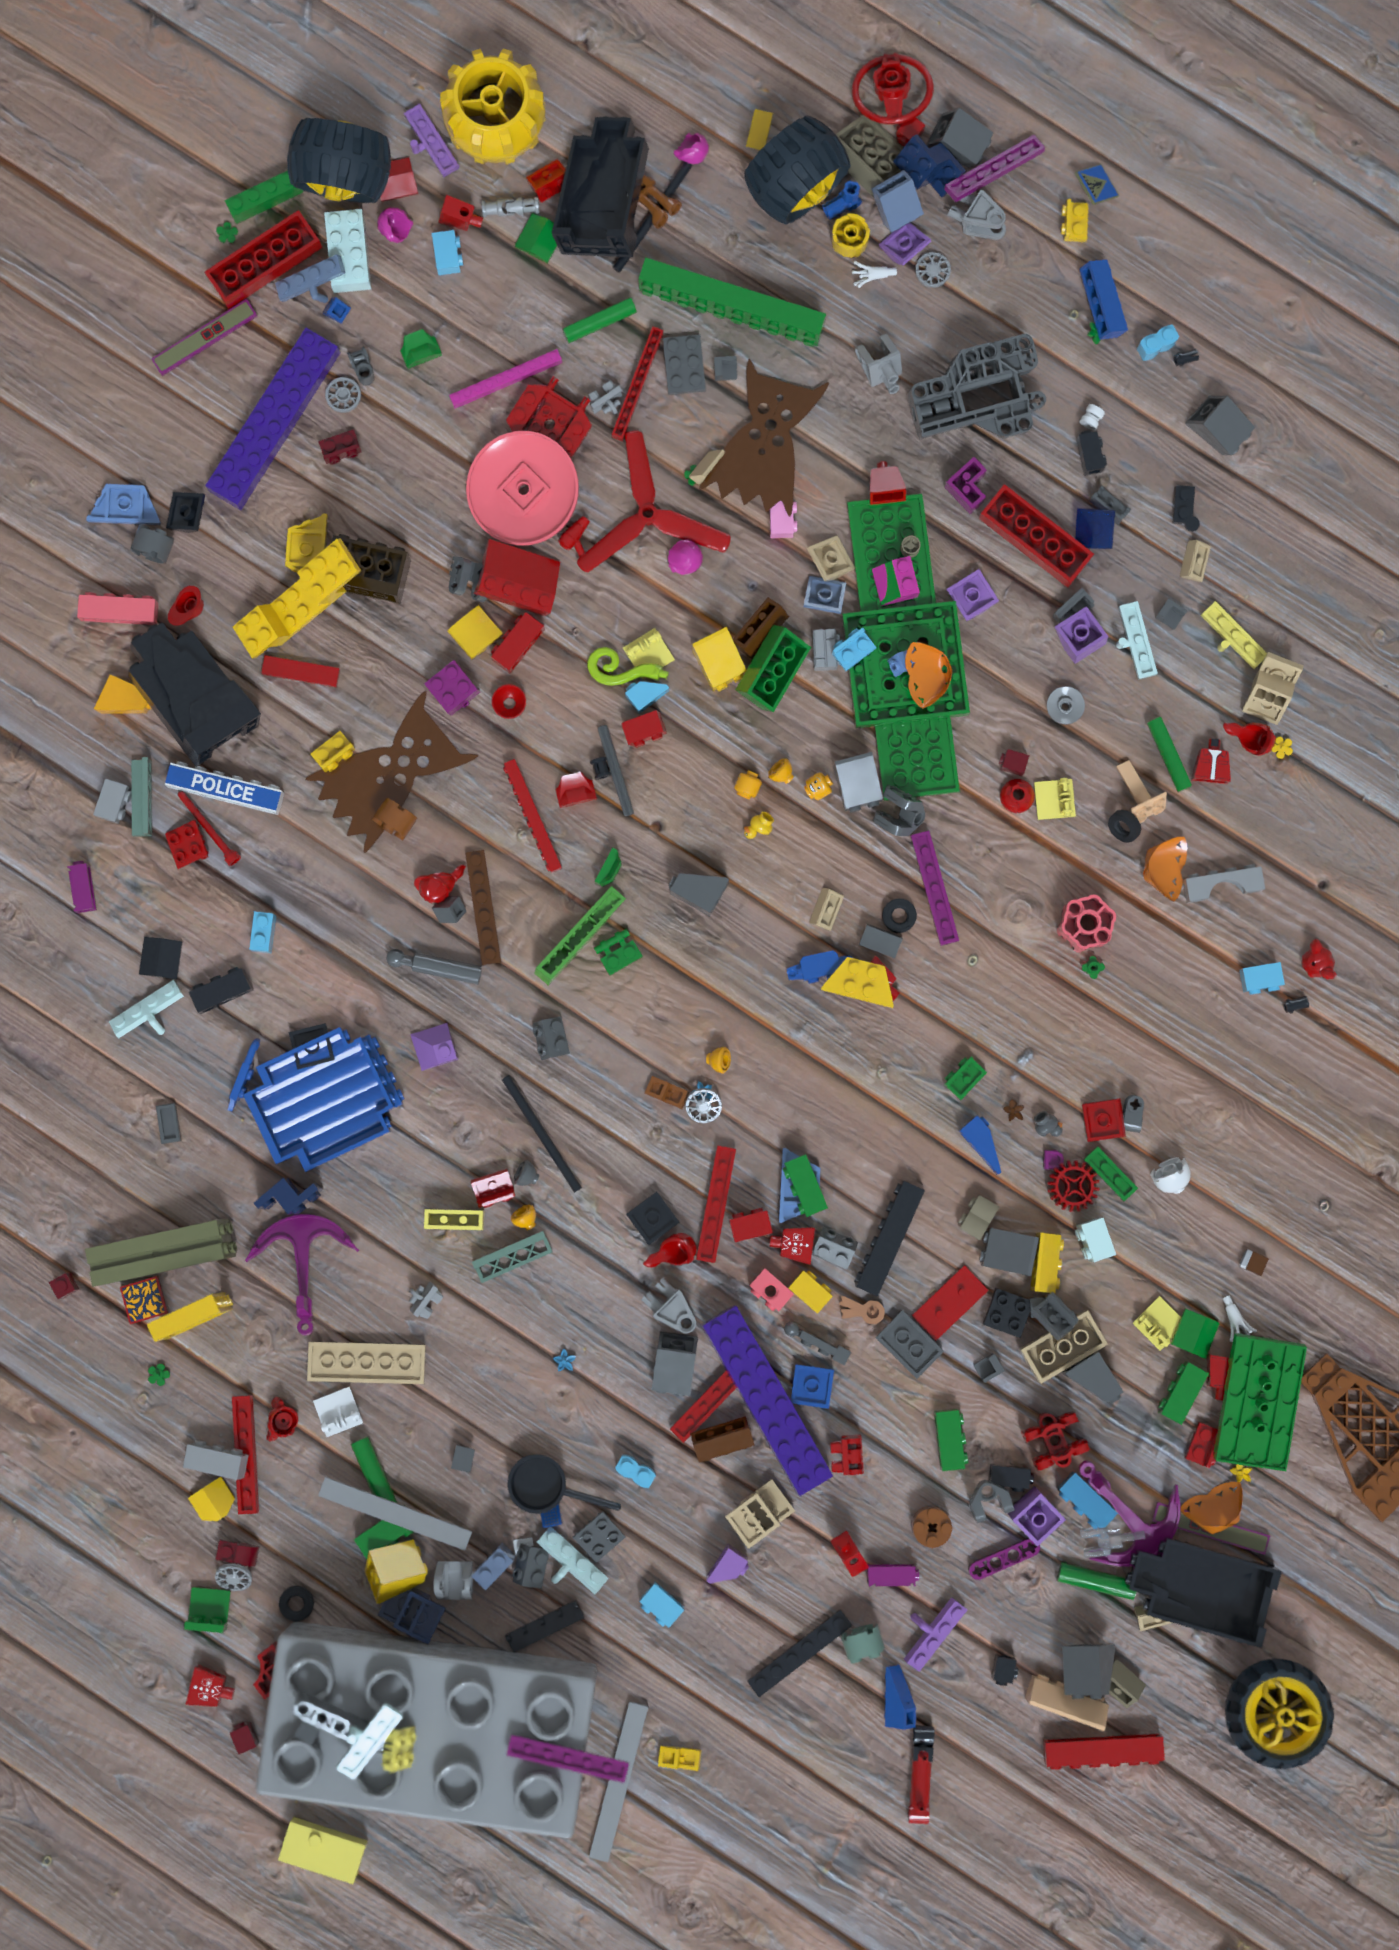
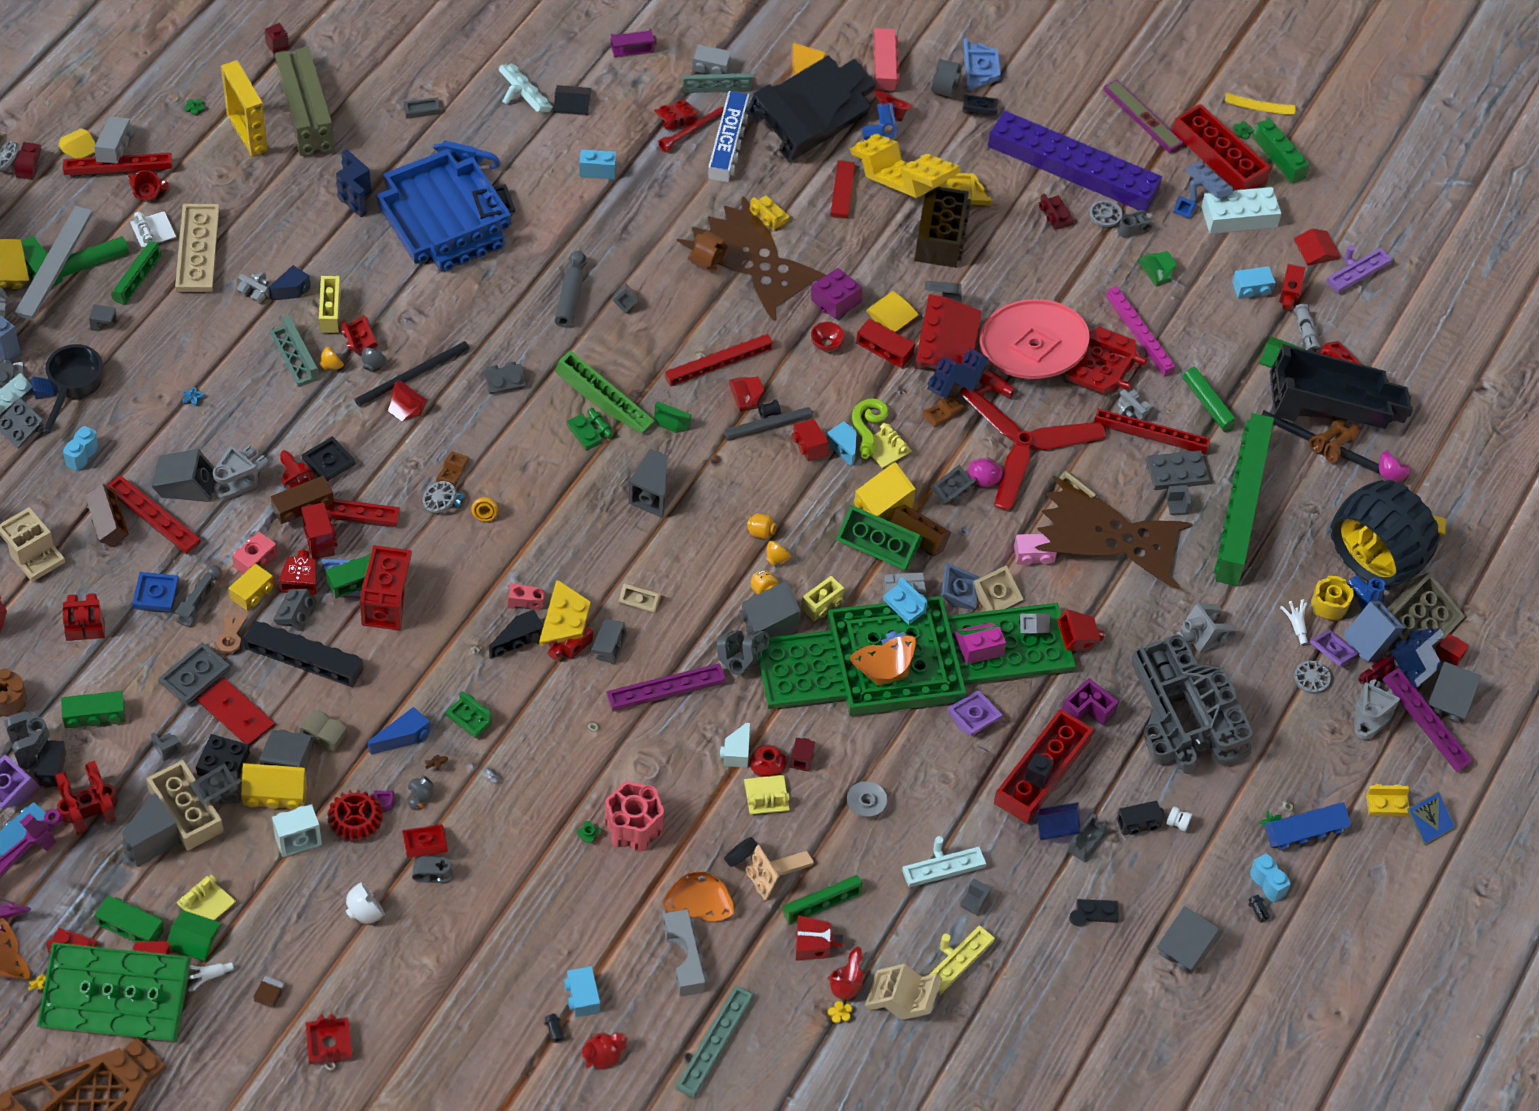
camera: 85 degrees right, 30 degrees down
tile [120,1276,168,1324] -> none
black brick [189,967,254,1014] -> none
magenta piece [245,1214,359,1336] -> none
black wheel [287,118,391,203] -> none
dark pink hair [377,207,413,244] -> none
medium lavender slope [410,1023,459,1071] -> none
red piece [414,865,466,904] -> none
yellow wheel [440,48,546,165] -> none
reddish brown plate [465,850,502,966] -> none
dark purple brick [701,1305,833,1496] -> none
yellow animal [744,812,774,839] -> none
blue hinge [786,950,854,984] -> none
red piece [851,53,934,125] -> none
black tyre [882,898,917,933] -> none
dark tan wheel [900,535,921,558] -> none
dark grey hinge [1053,587,1095,624] -> none
medium lavender slope [1055,606,1108,664] -> none
green plate [1083,1146,1138,1202] -> none
tan slope [1180,540,1211,582] -> none
none -> green brick [111,241,162,305]
none -> dark blue slope [269,265,311,300]
none -> reddish brown brick [270,476,334,524]
none -> red piece [305,1014,352,1065]
none -> red bracket [360,545,412,631]
none -> red slope [388,380,427,421]
none -> black slope [489,609,543,659]
none -> coral leg [507,583,545,610]
none -> sand green tile [676,985,754,1099]
none -> light aqua slope [720,723,750,768]
none -> light yellow brick [801,576,844,622]
none -> blue piece [862,103,897,141]
none -> dark orange slope [922,395,964,427]
none -> dark blue bracket [927,349,989,398]
none -> dark grey bracket [930,465,976,505]
none -> light grey panel [1020,613,1050,633]
none -> black brick [1024,753,1054,788]
none -> yellow sticker [1225,92,1296,115]
none -> dark red hinge [1358,656,1396,686]

